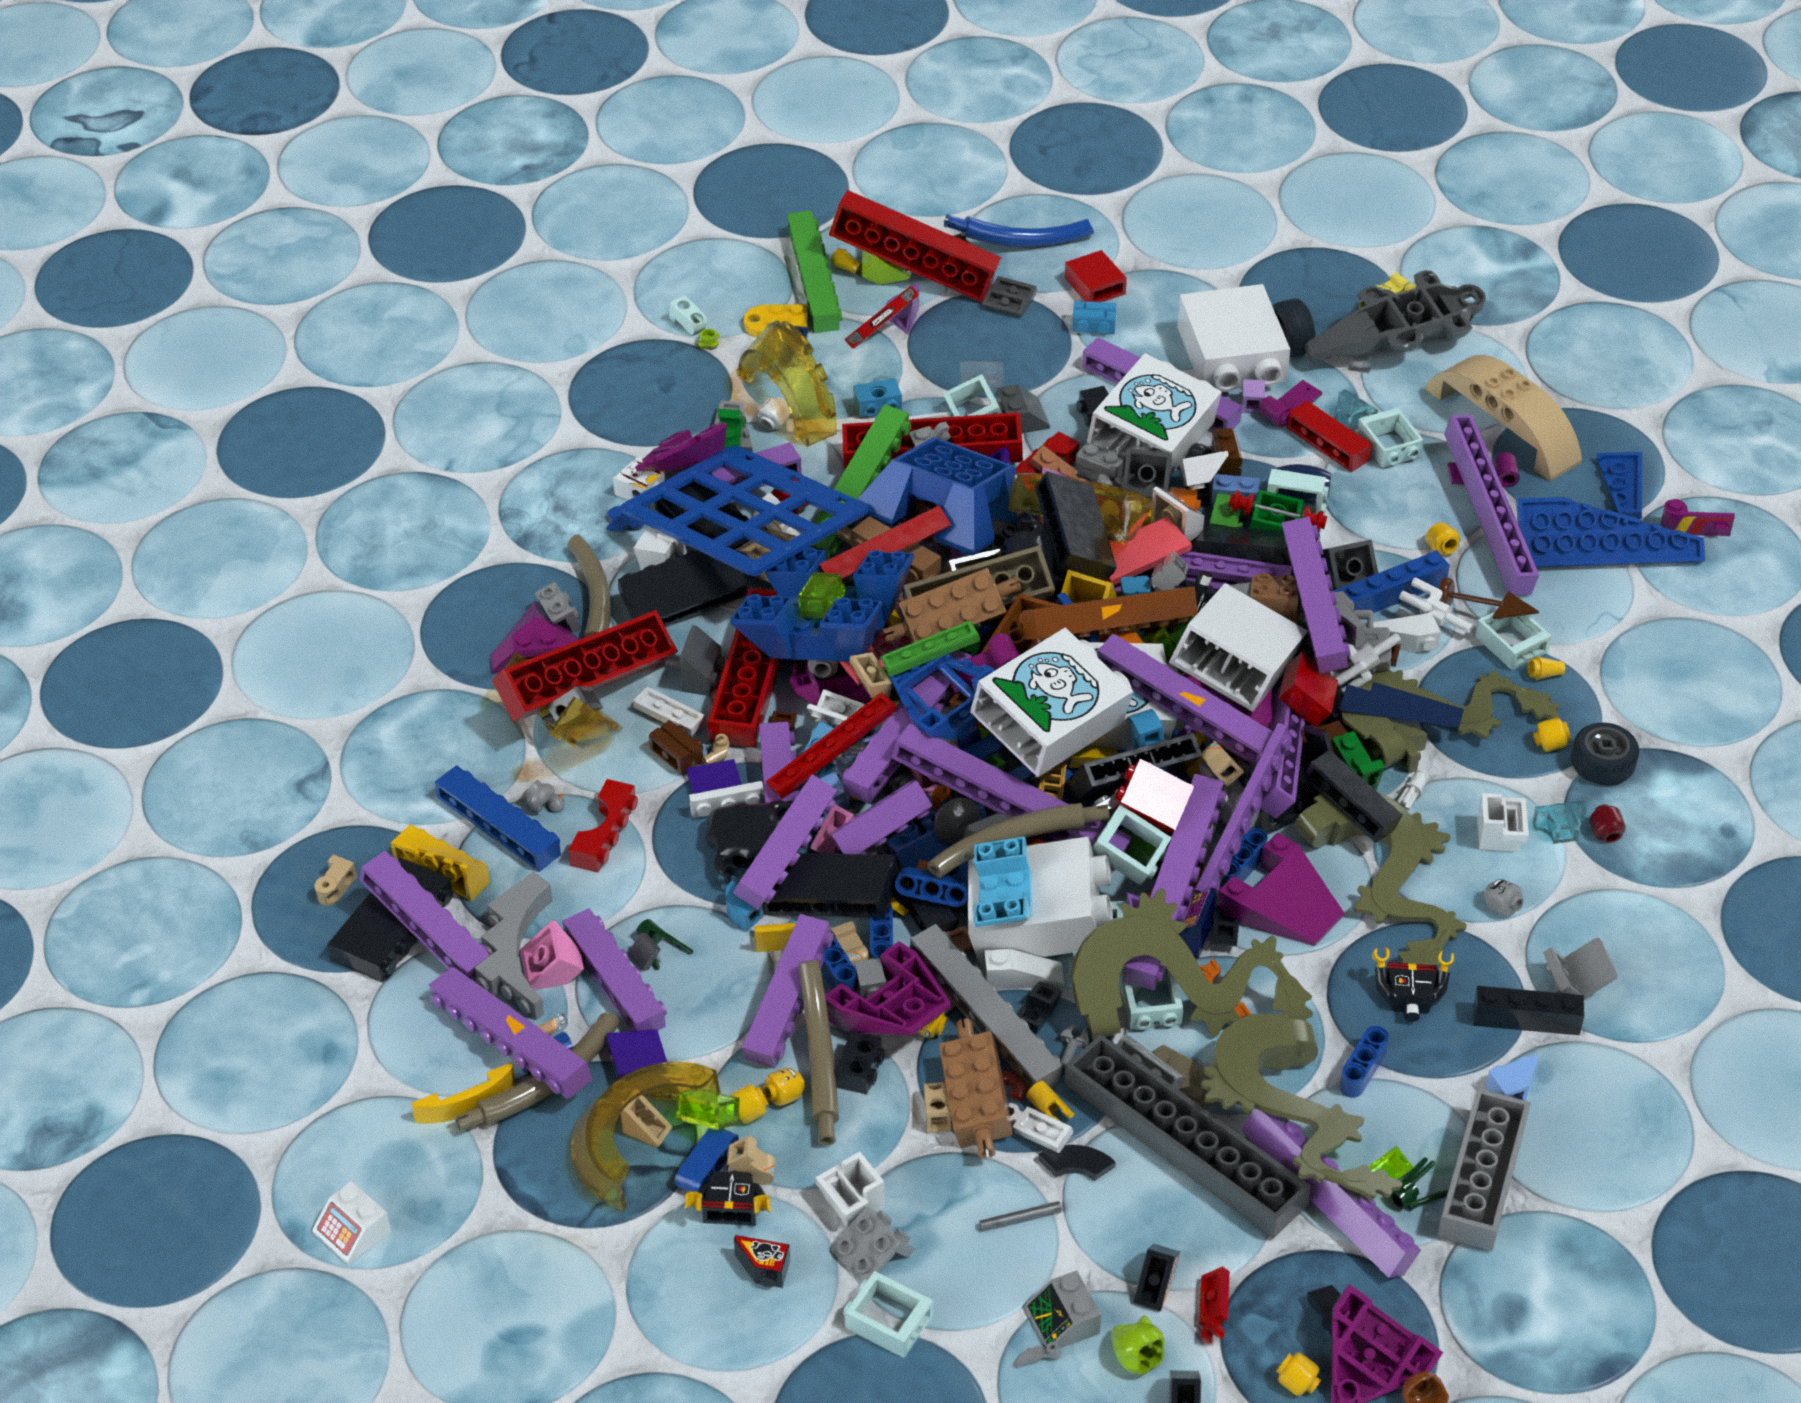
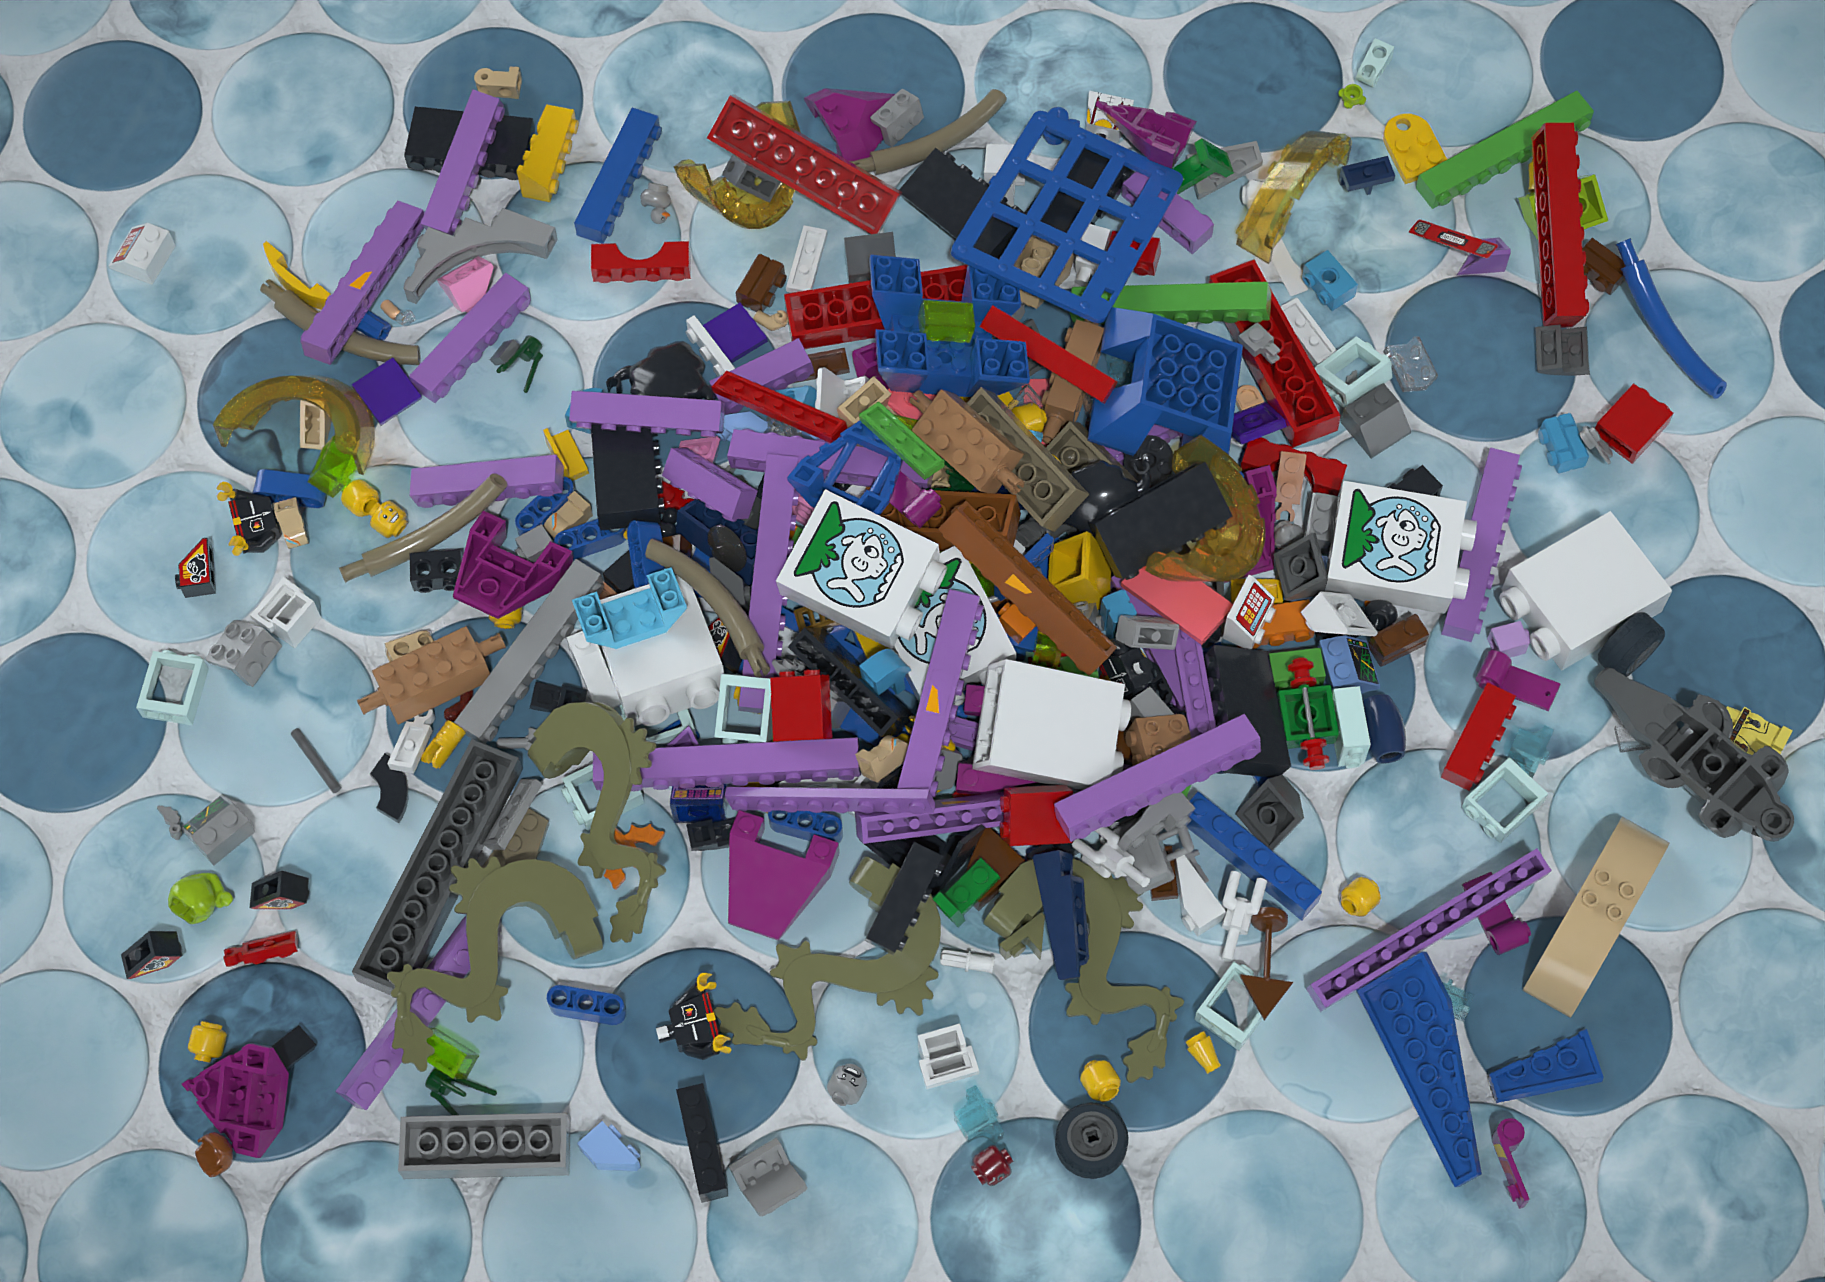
camera: 70 degrees right, 20 degrees up
none -> light grey plate [1579,426,1613,465]

